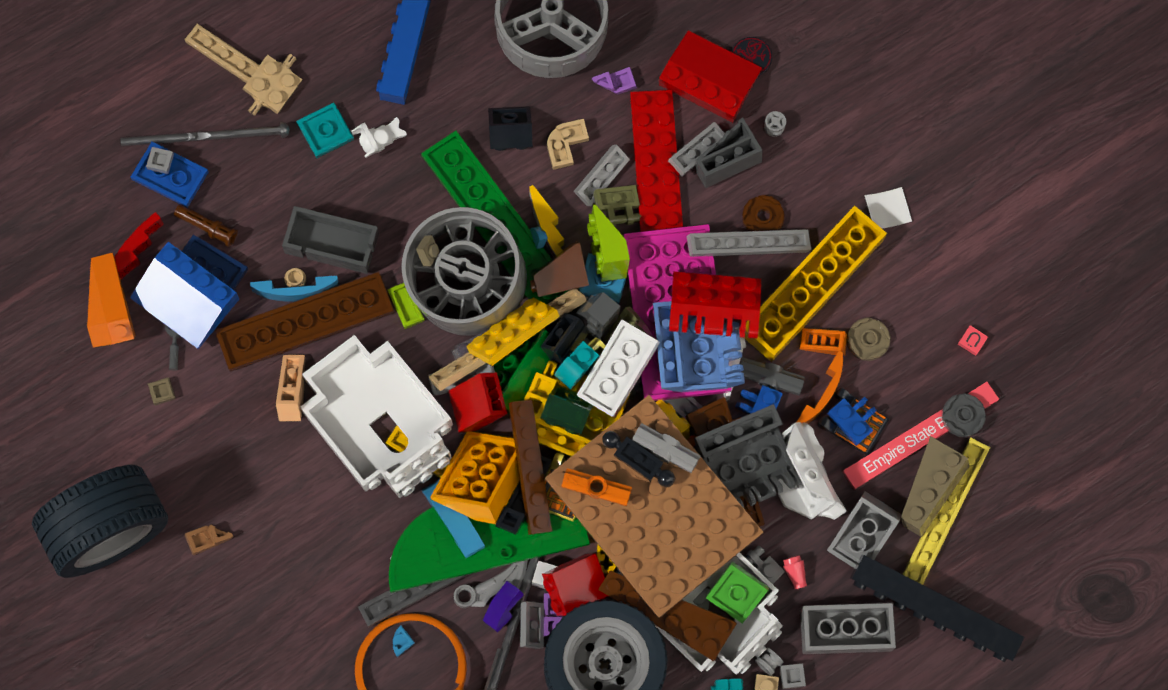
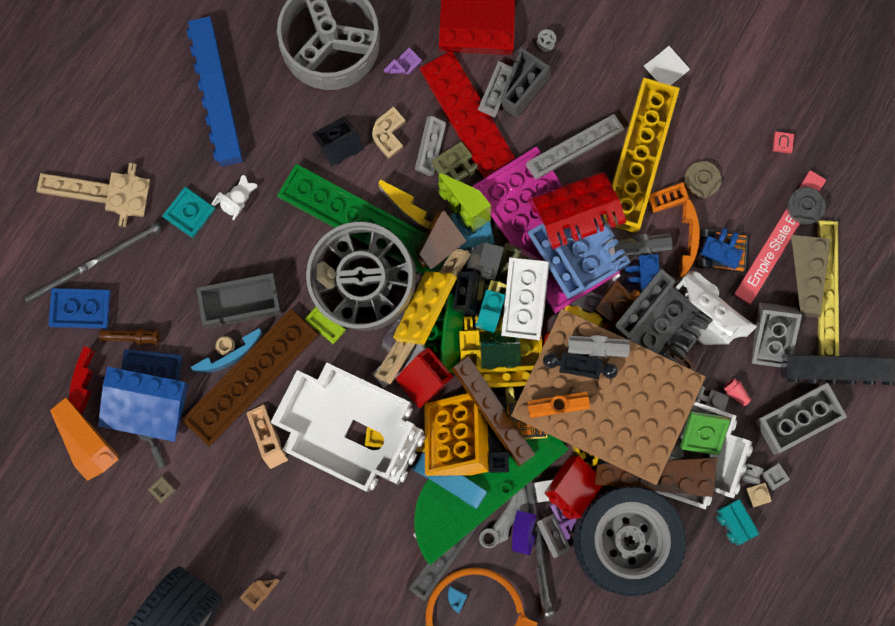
camera: 25 degrees left, 5 degrees up
light grey plate [146,147,174,174] -> none
dark azure tile [530,226,547,249] -> none
reddish brown tile [742,195,785,231] -> none

